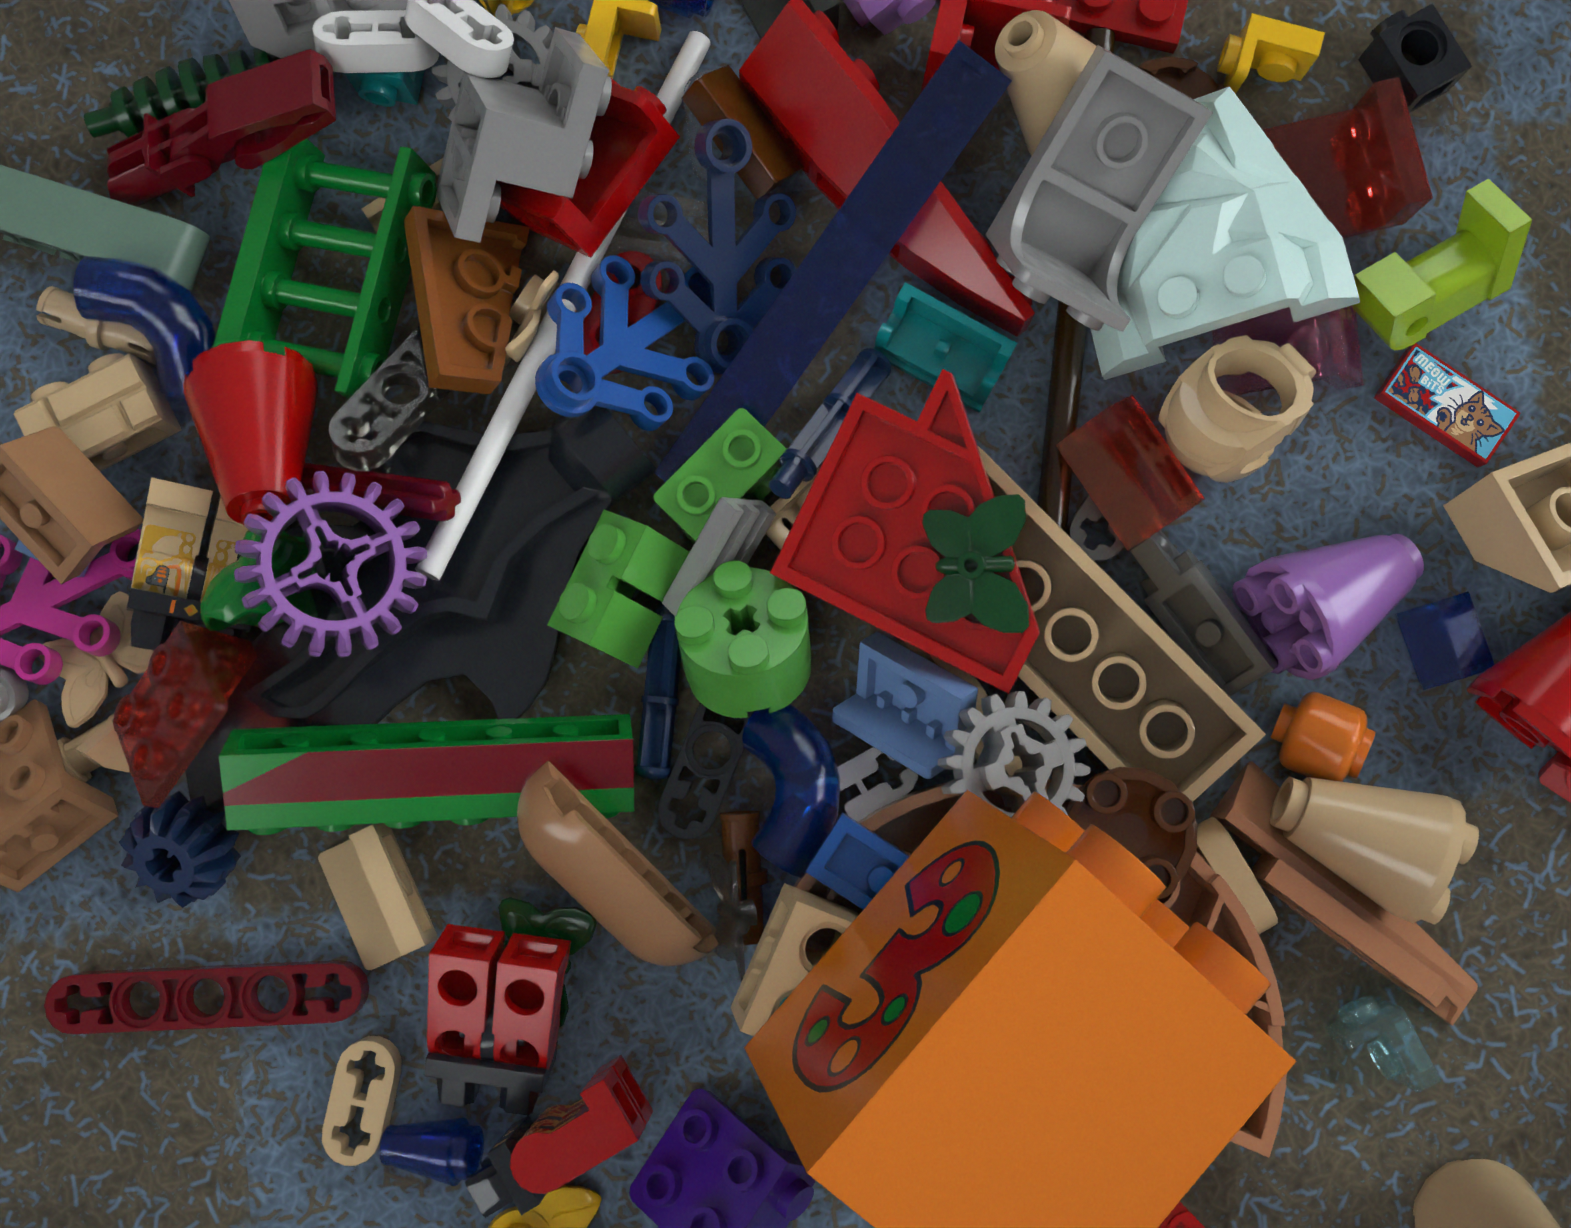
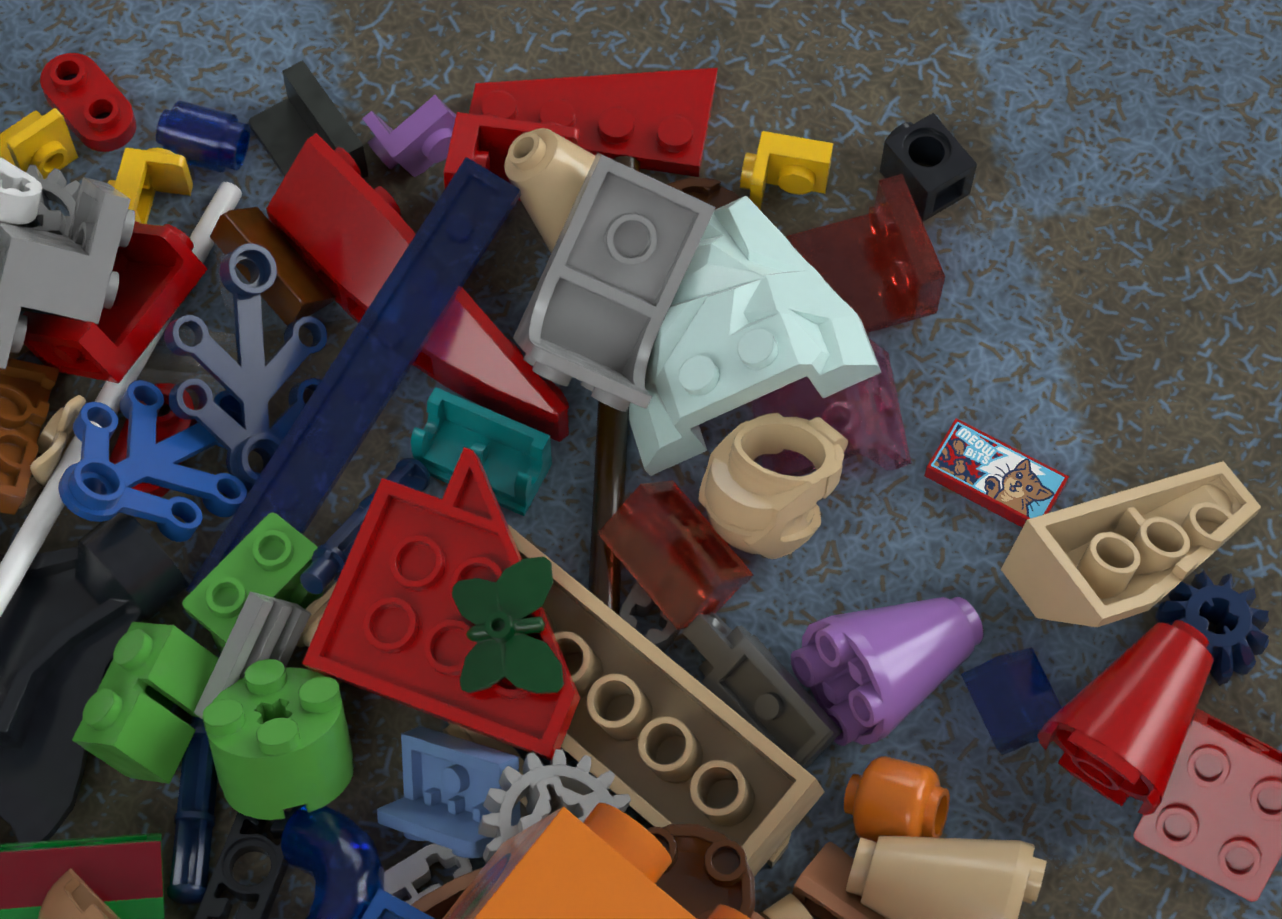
camera: 10 degrees left, 20 degrees down
lime piece [1351,179,1532,351] -> none

